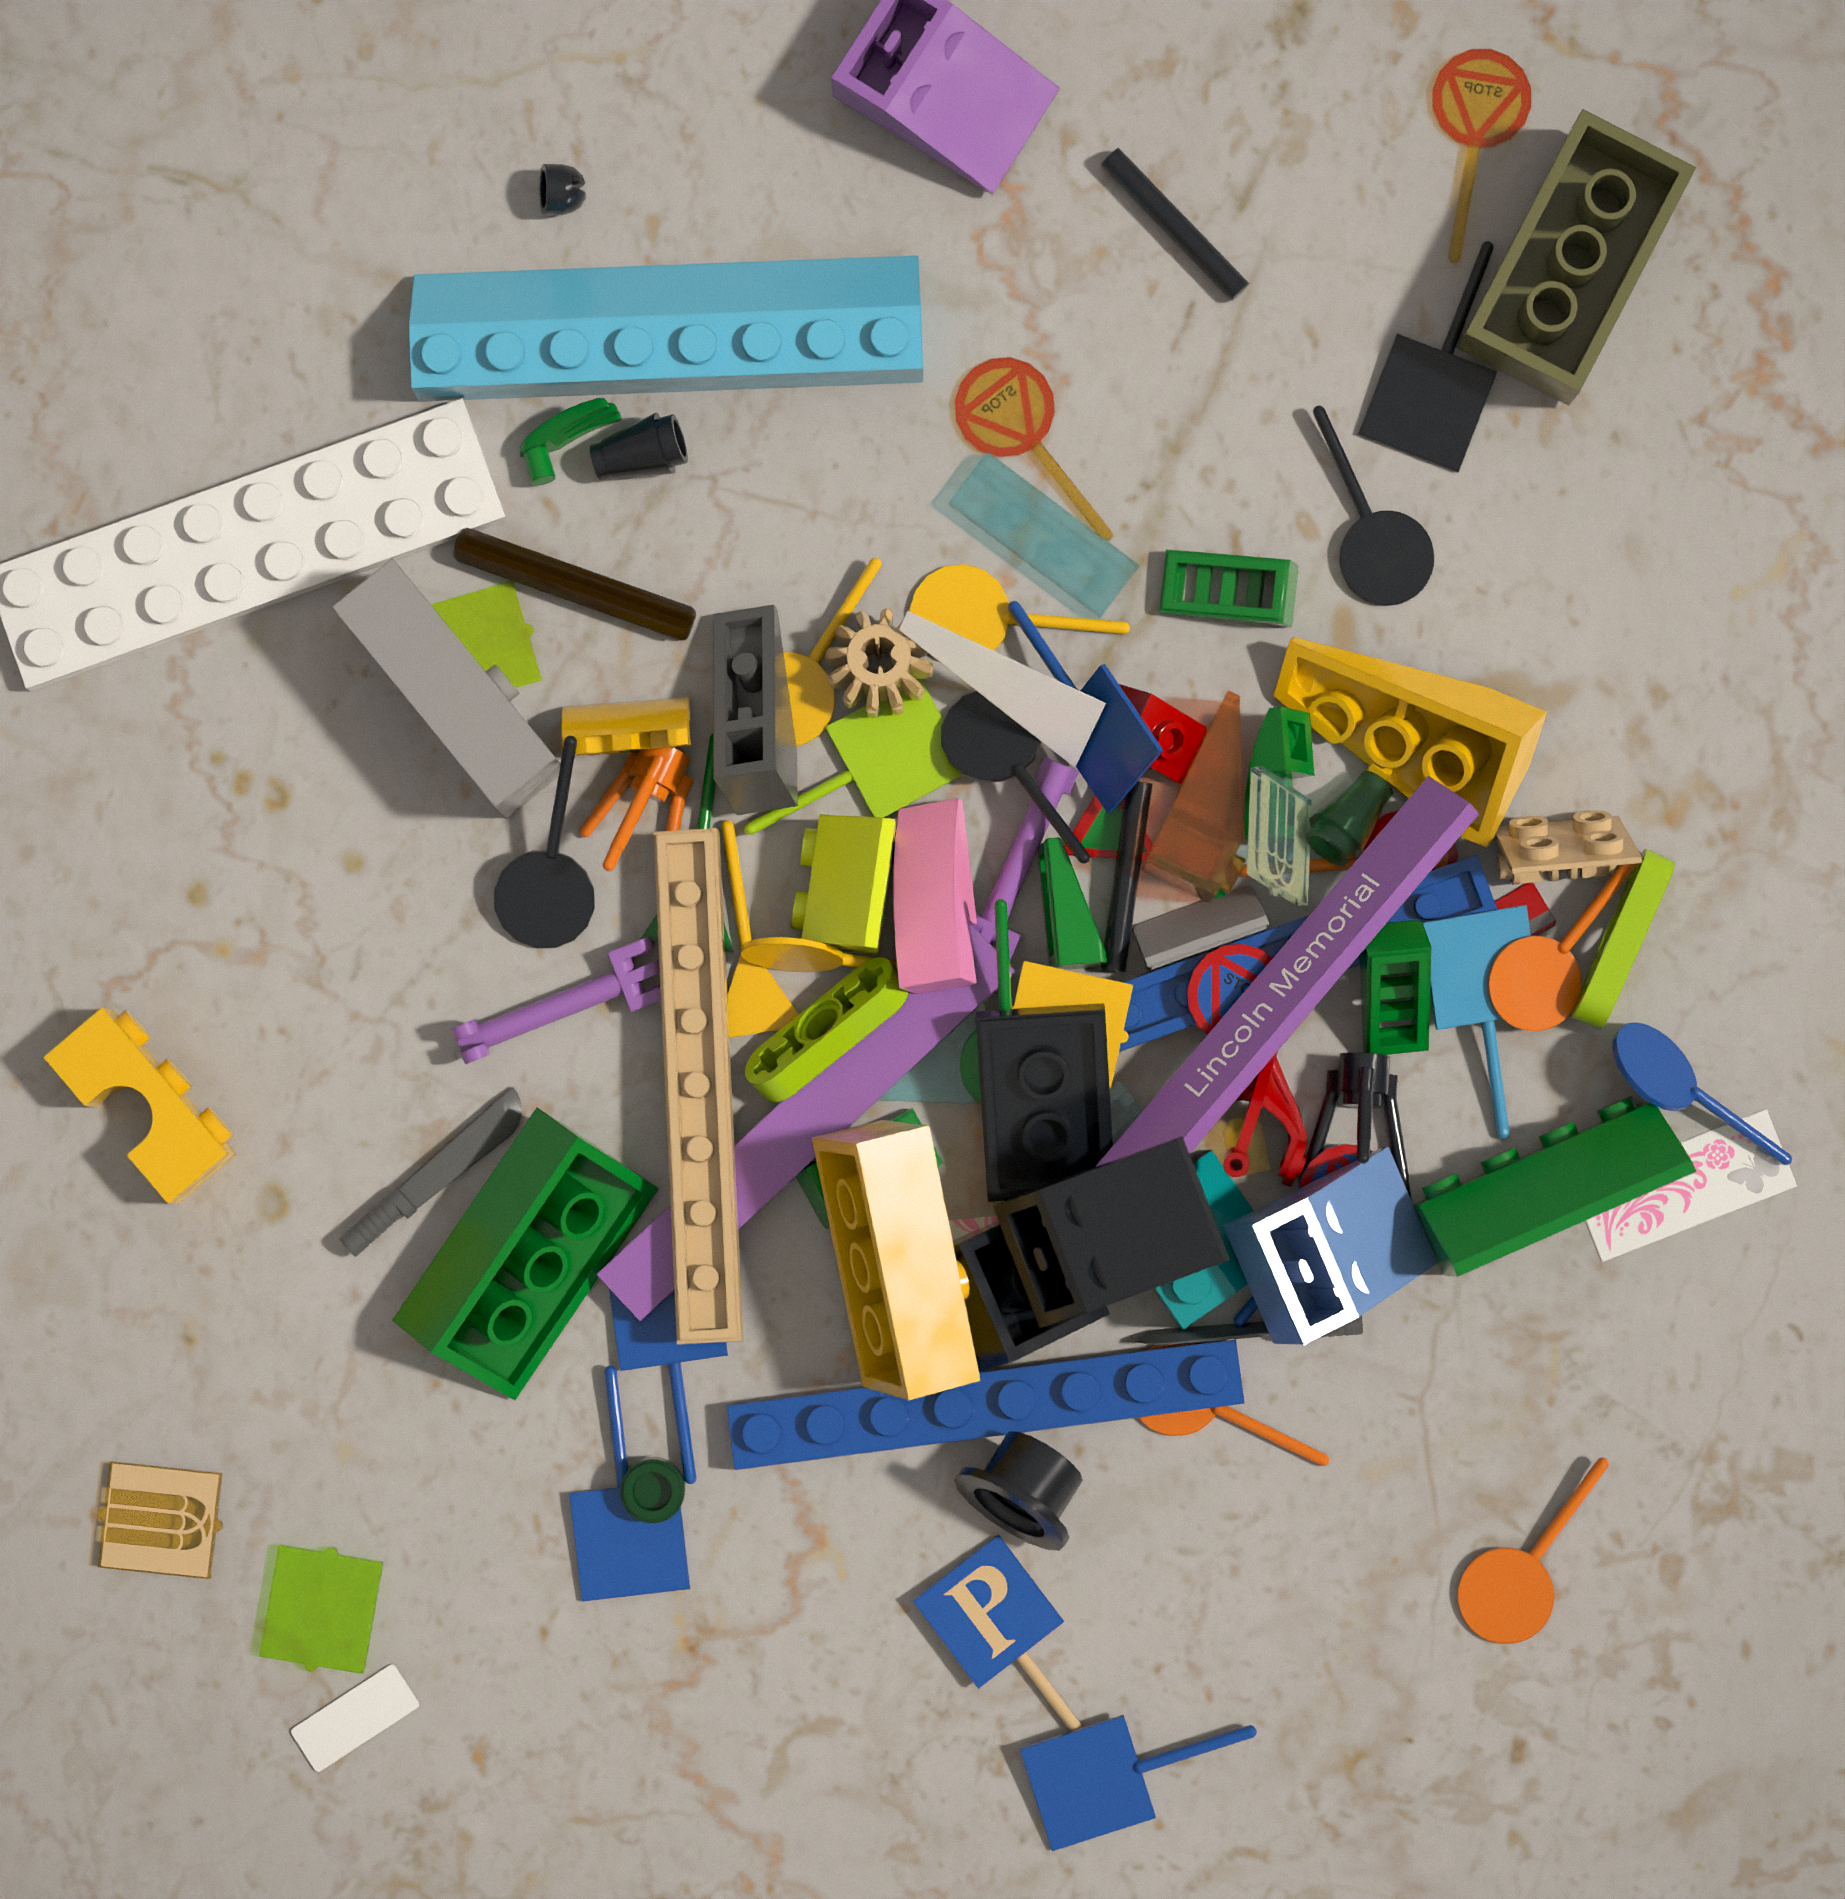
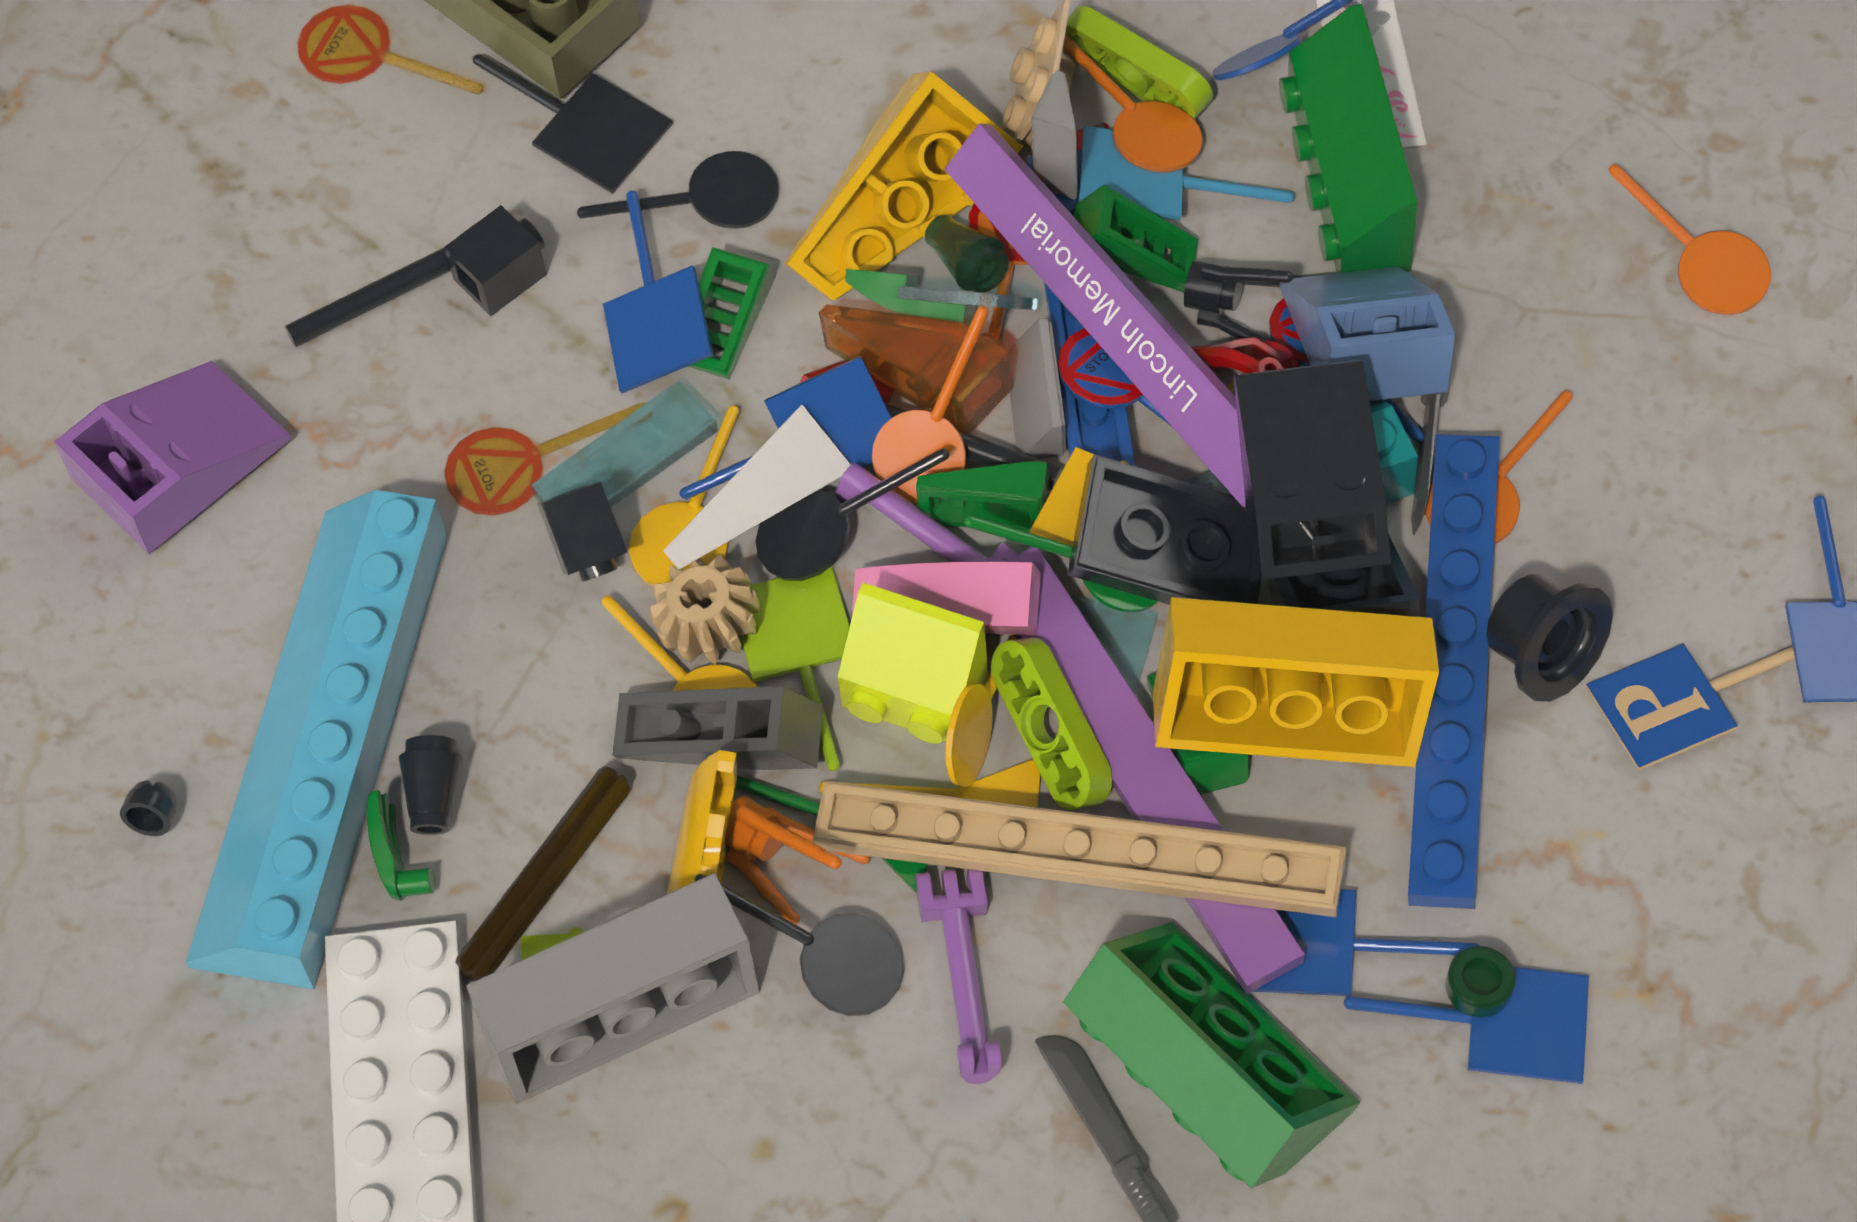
camera: 70 degrees left, 25 degrees down
none -> black brick [444,205,547,317]
none -> black brick [537,481,628,582]
none -> blue piece [603,190,713,394]
none -> orange piece [872,306,989,503]
none -> light grey slope [1032,70,1078,199]

